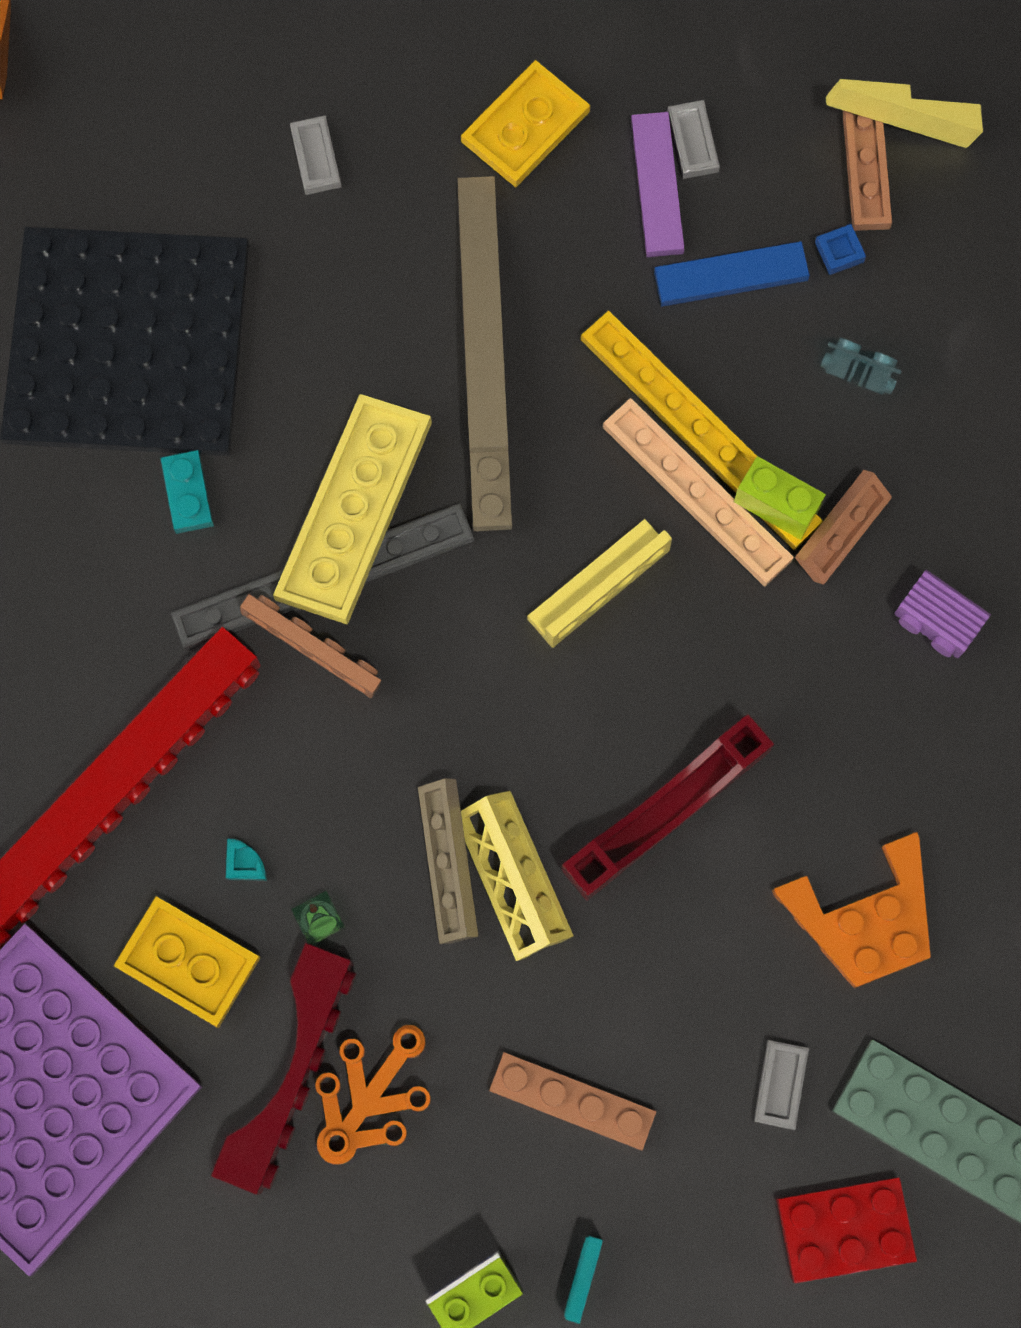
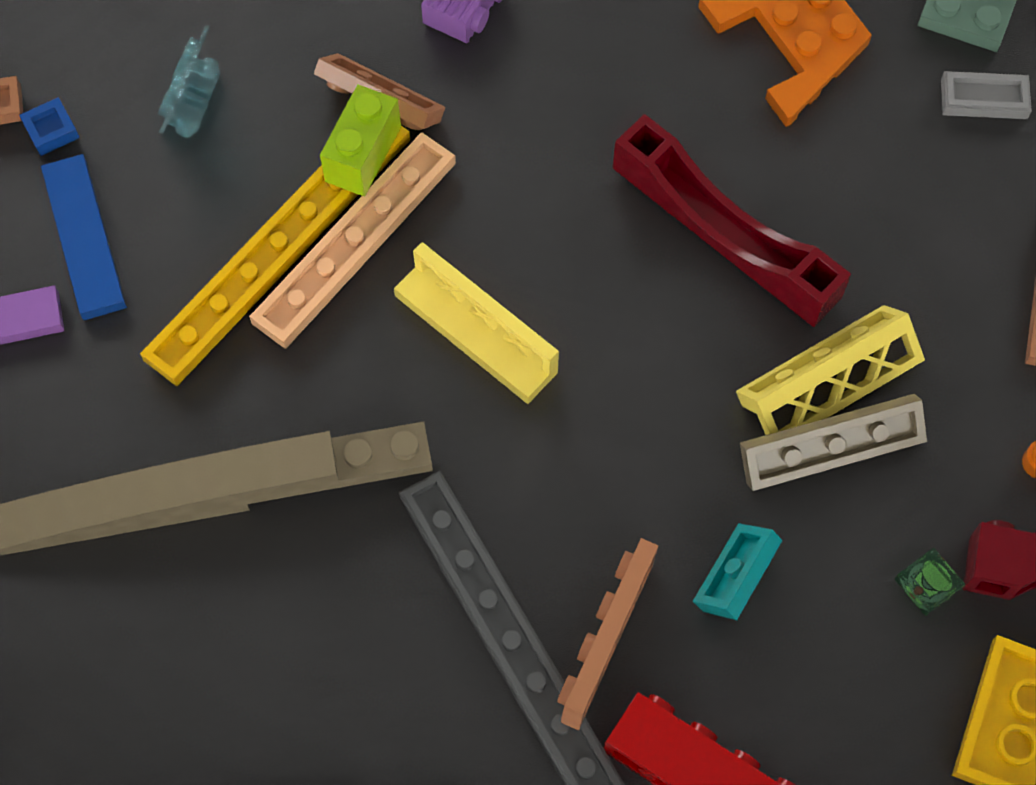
camera: 100 degrees left, 10 degrees down
teal tile [226,839,267,881] -> none
light yellow plate [273,394,432,625] -> none
none -> teal plate [693,523,783,620]

